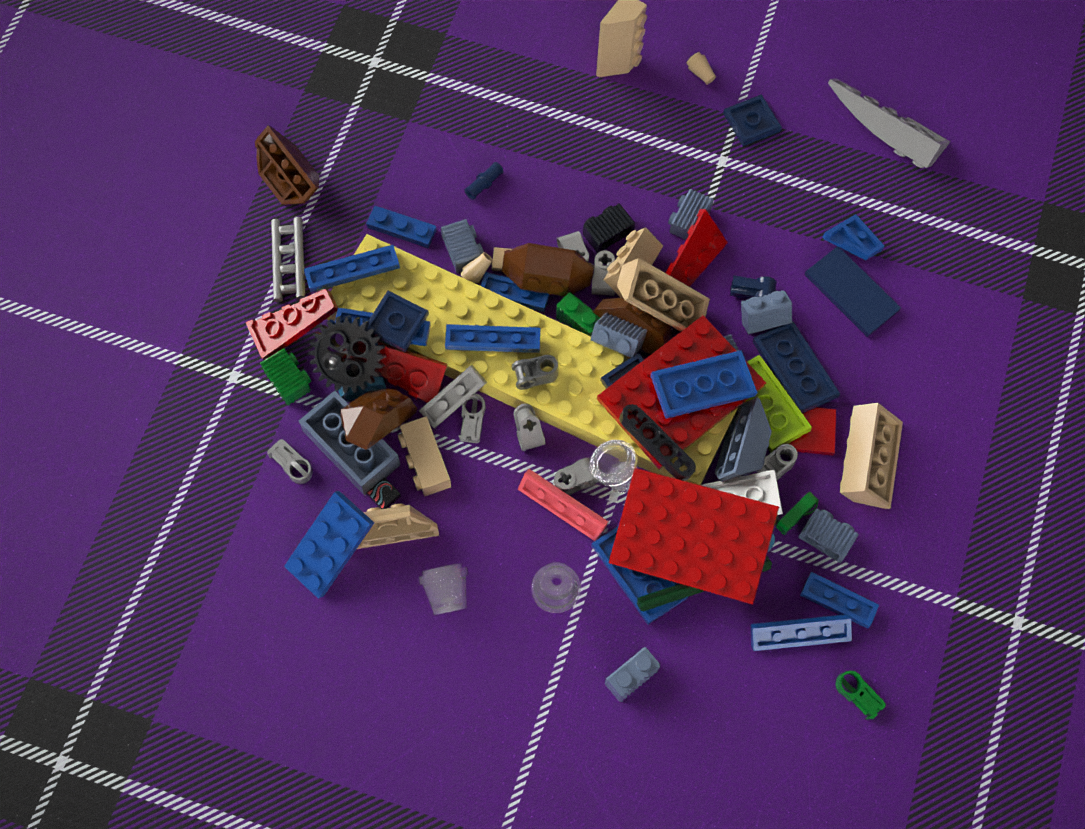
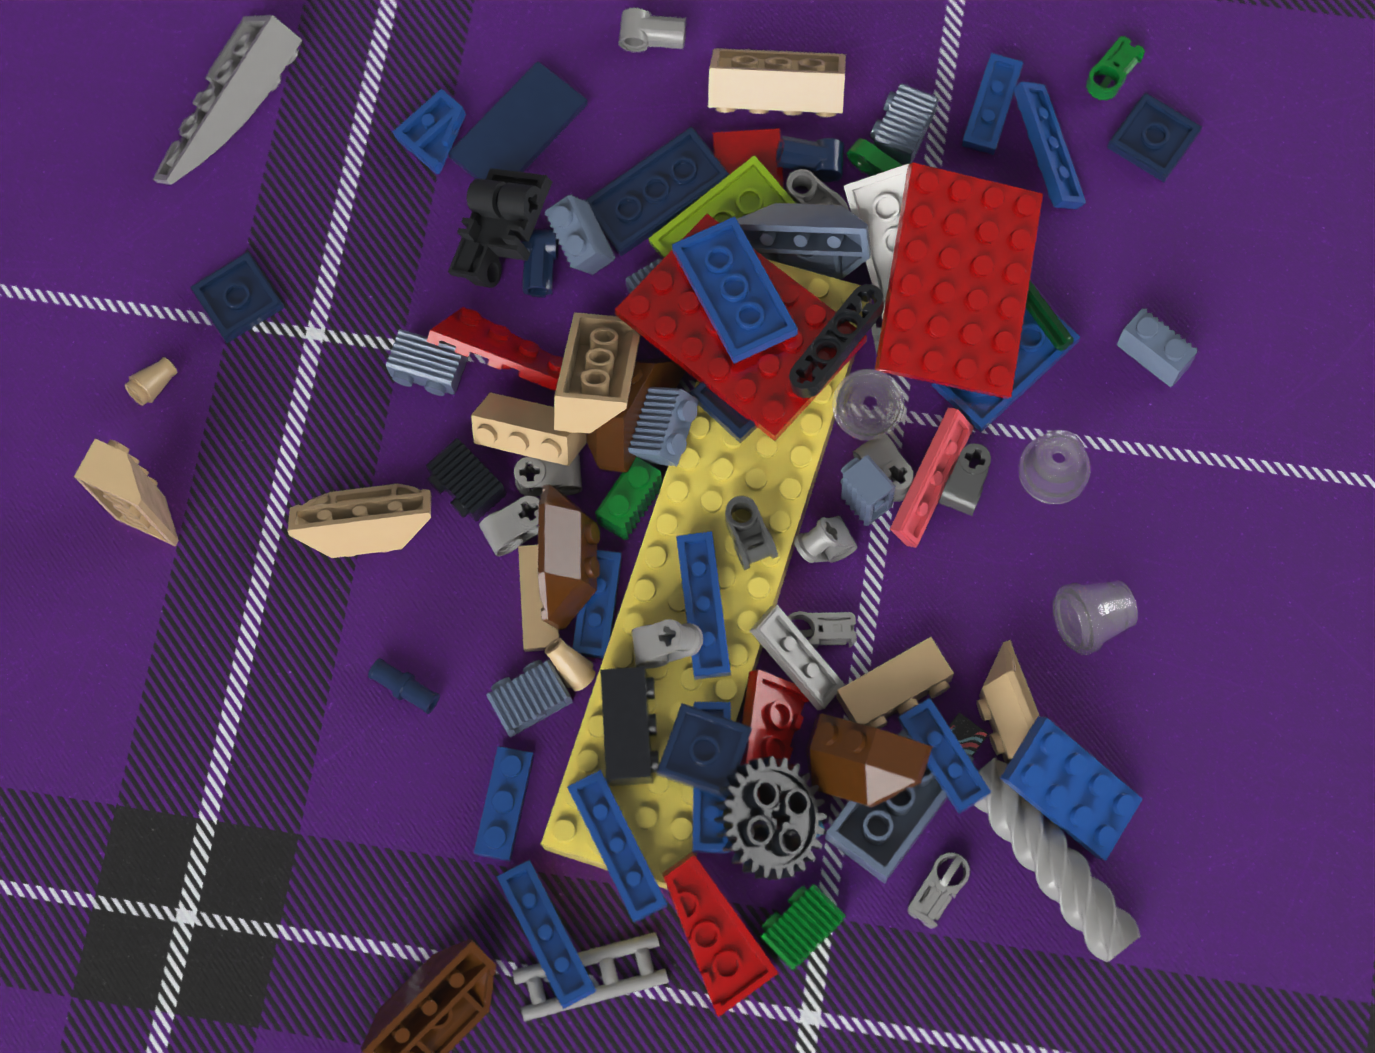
camera: 90 degrees left, 5 degrees up
none -> tan wedge [288,484,431,558]
none -> black plate [448,168,552,288]
none -> blue plate [497,860,597,1009]
none -> black brick [600,667,659,786]
none -> light grey piece [619,8,686,52]
none -> light grey piece [632,619,703,669]
none -> dark blue piece [775,136,845,182]
none -> sand blue brick [840,455,896,526]
none -> blue plate [898,698,991,814]
none -> dark grey piece [939,443,991,516]
none -> light grey piece [974,757,1140,962]
none -> dark blue tile [1107,92,1202,182]

